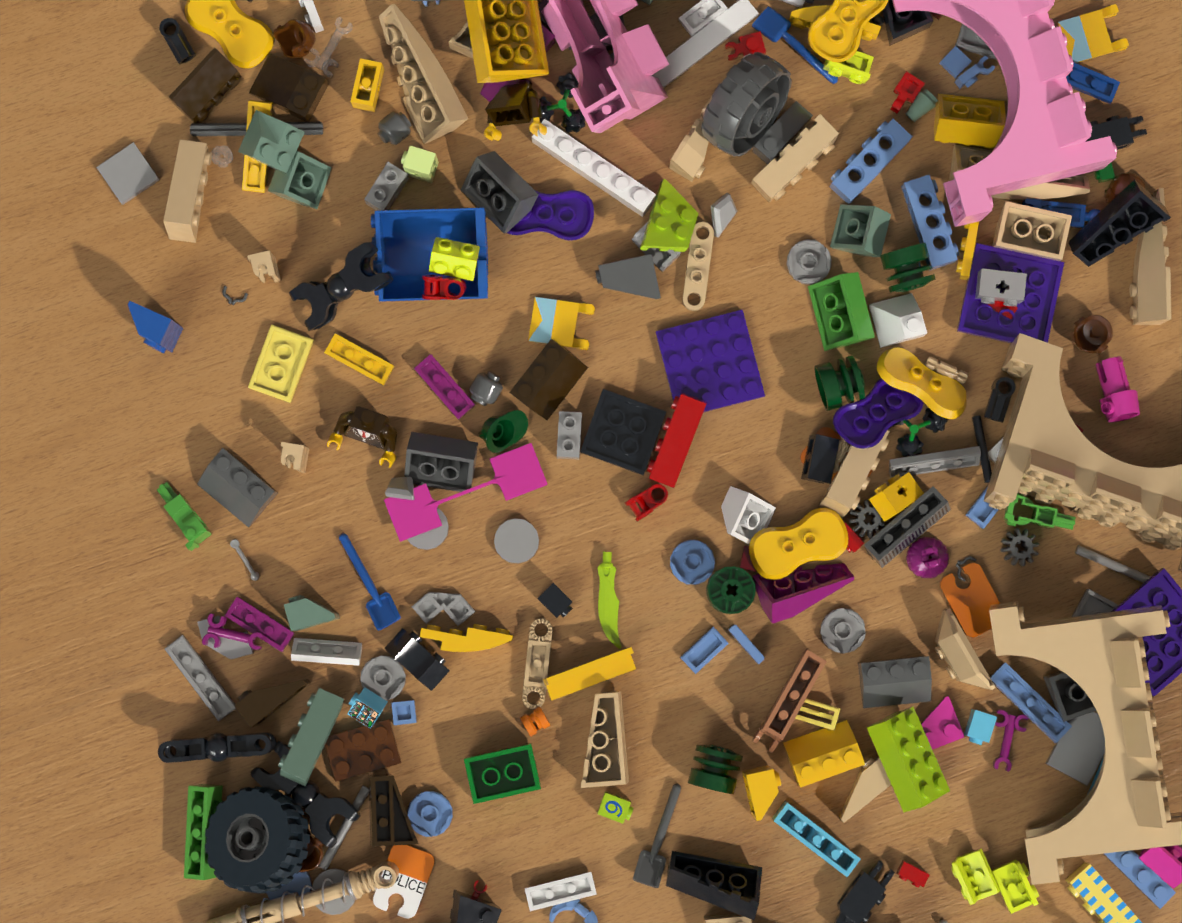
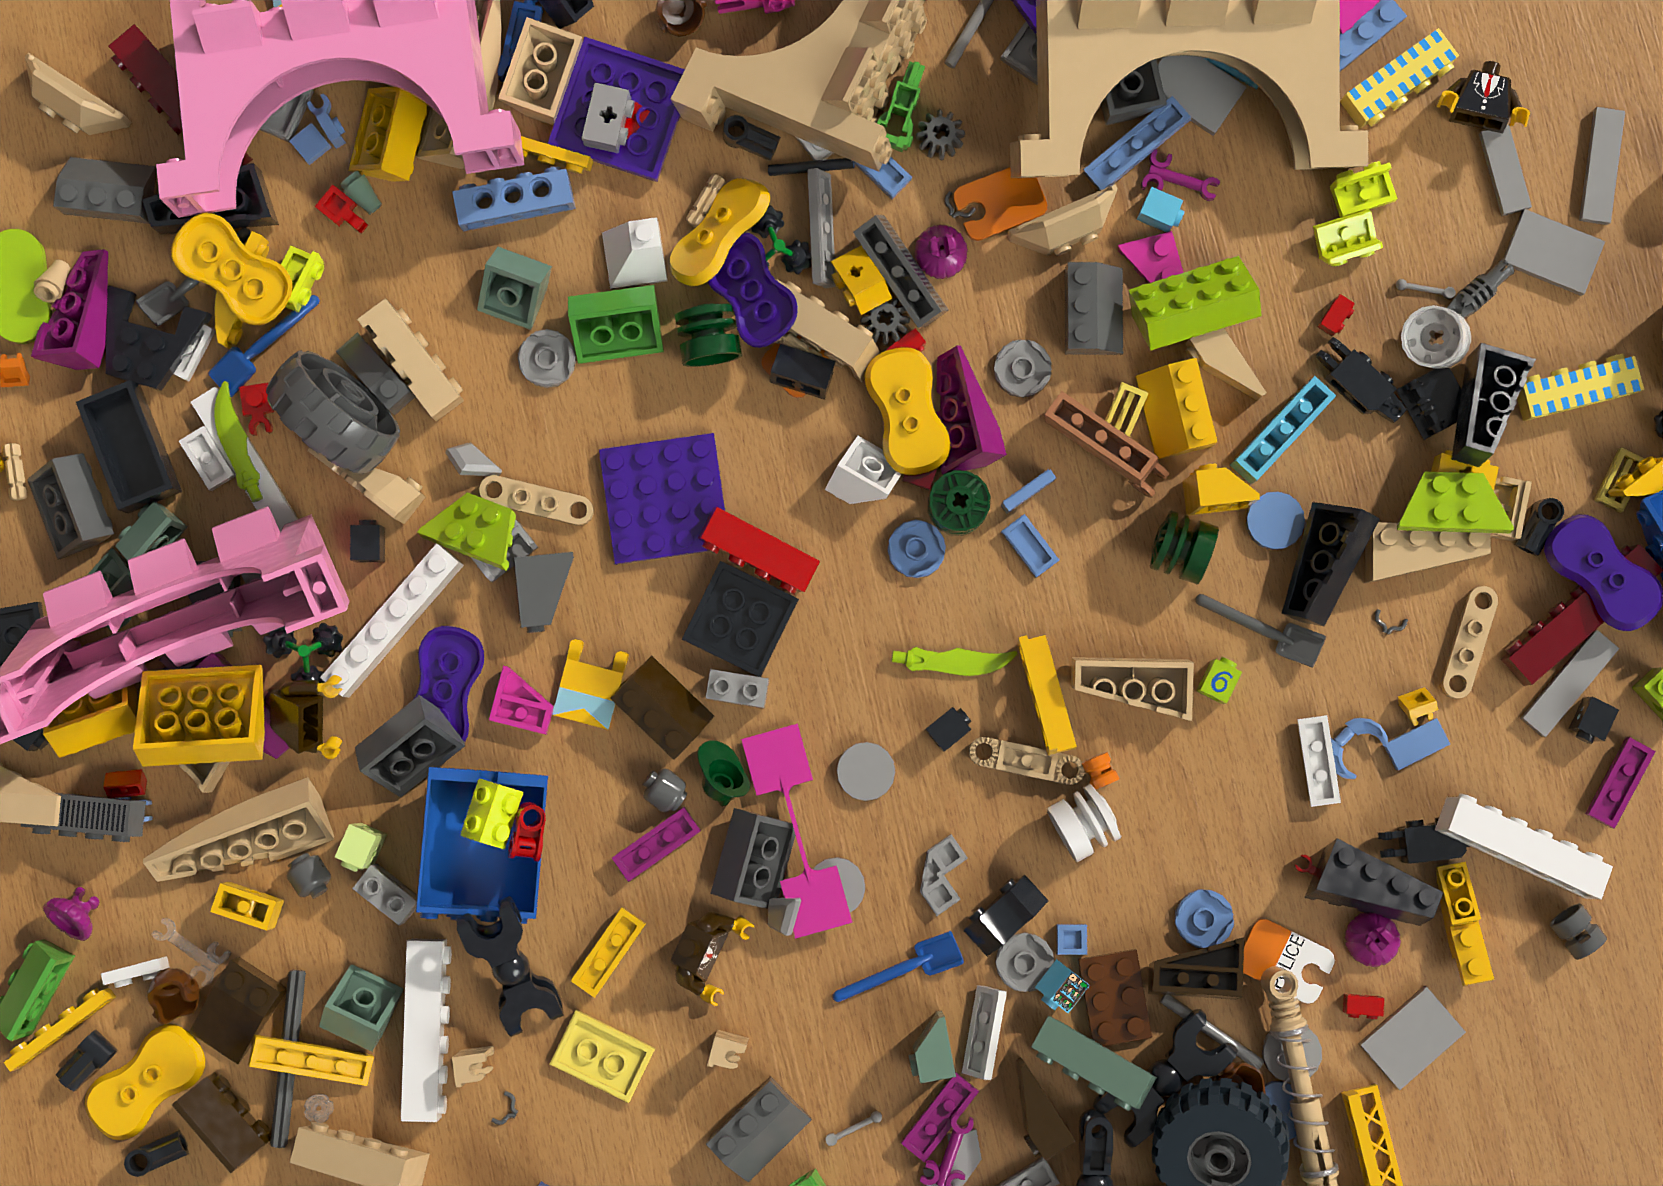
camera: 85 degrees left, 0 degrees up
sand green slope [238,110,305,173] -> none
yellow slope [420,624,513,652] -> none
green brick [464,743,541,804] -> none
red piece [625,484,668,522] -> none
medium blue brick [830,119,913,205] -> none
dark green wheel [880,242,936,292] -> none
none -> lime sword [214,381,263,503]
none -> black brick [350,520,385,563]
none -> white brick [401,939,452,1122]
none -> dark pink wing [489,665,554,735]
none -> white wheel [1046,784,1121,862]
none -> medium blue tile [1246,492,1305,550]

